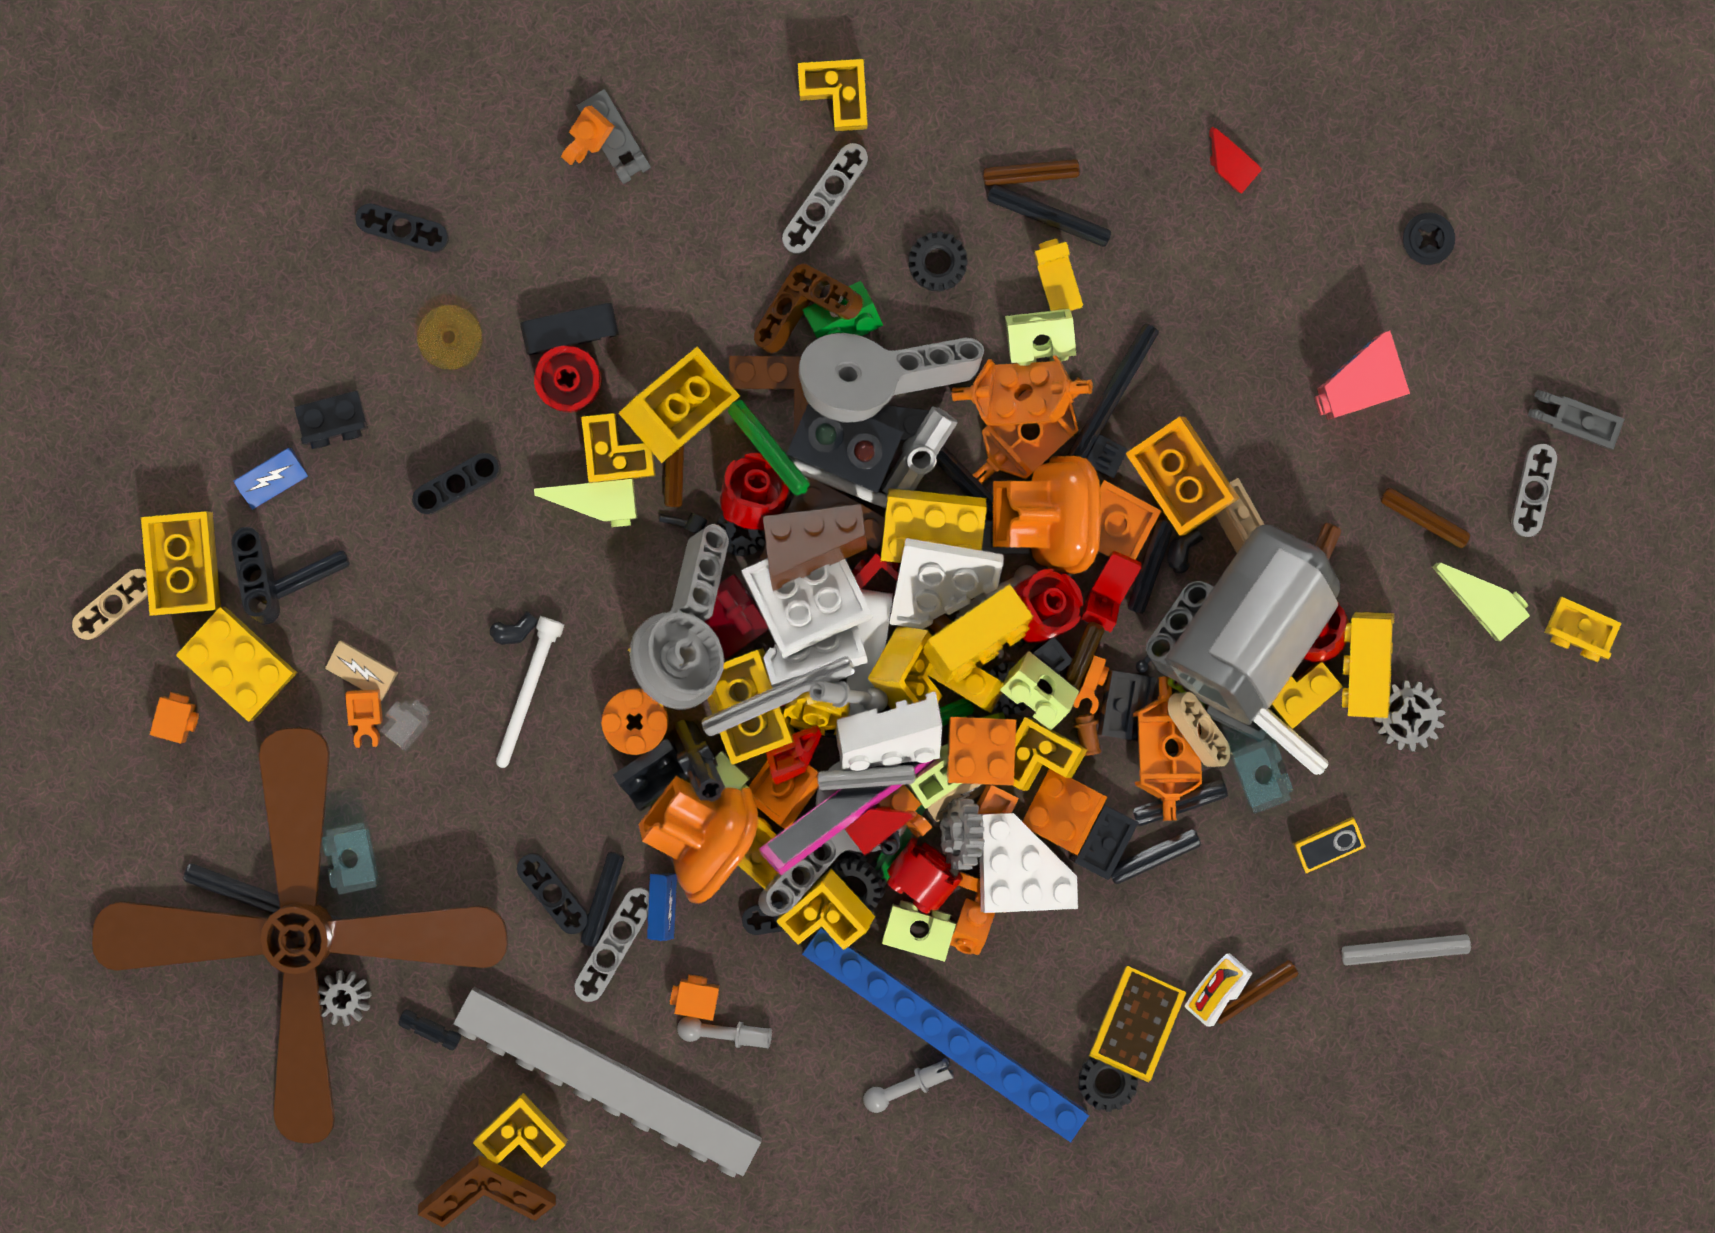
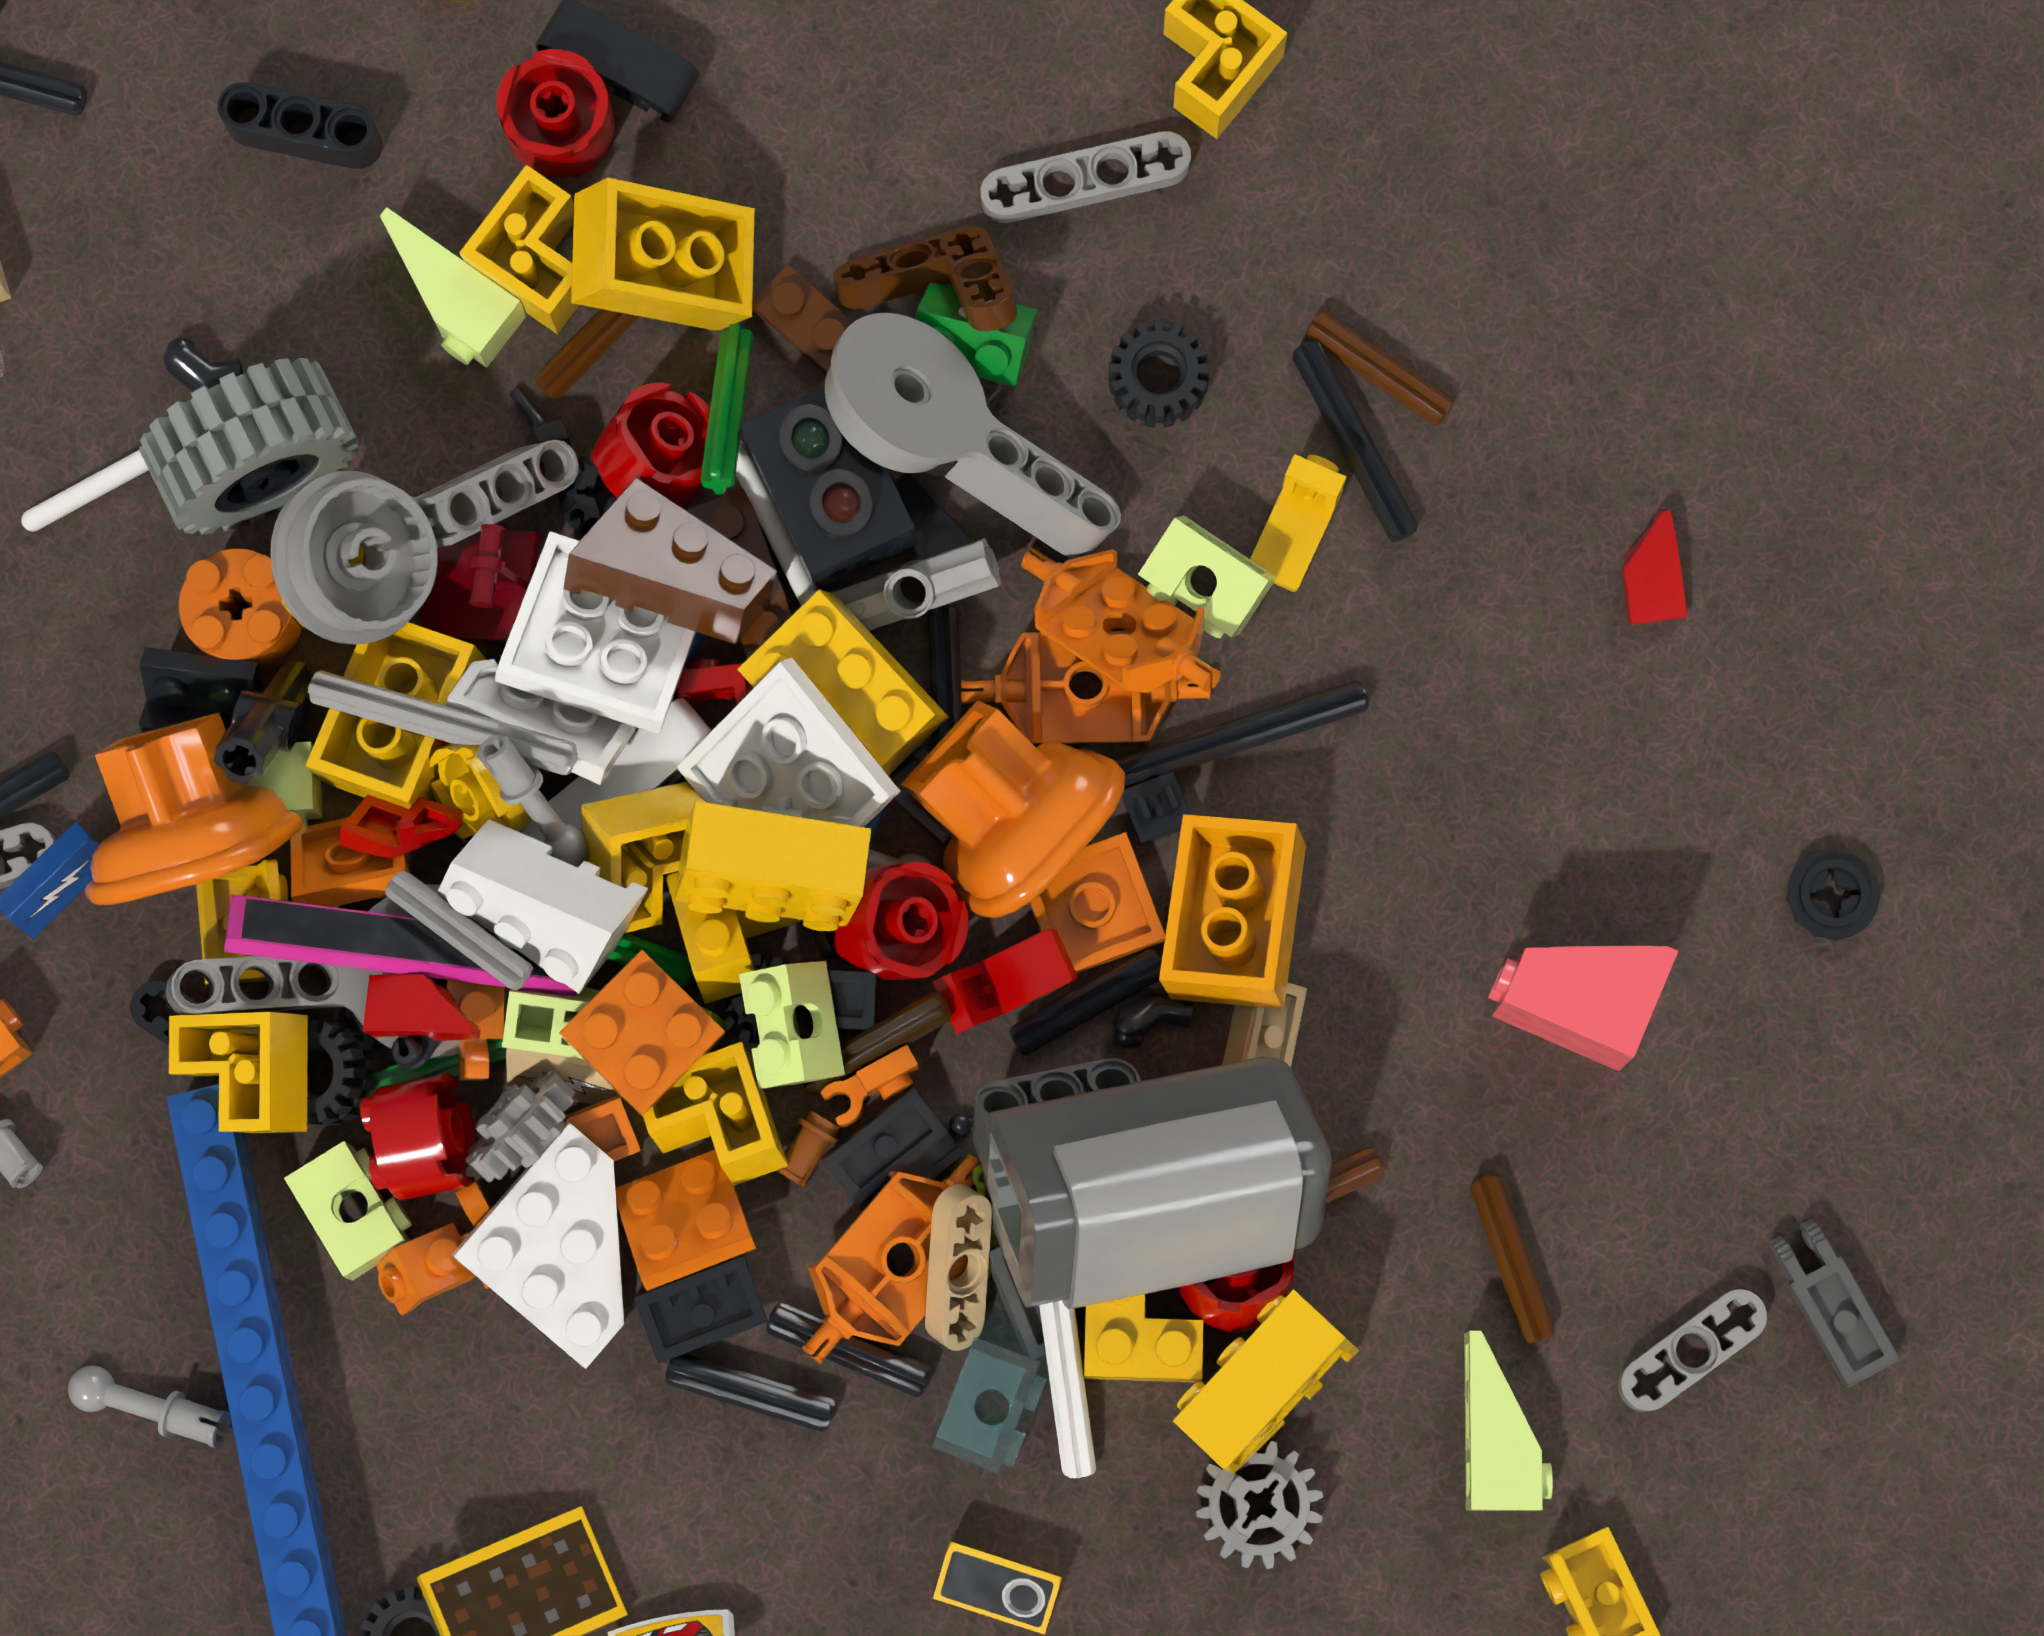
camera: 40 degrees right, 10 degrees down
none -> light grey wheel [139,358,359,535]

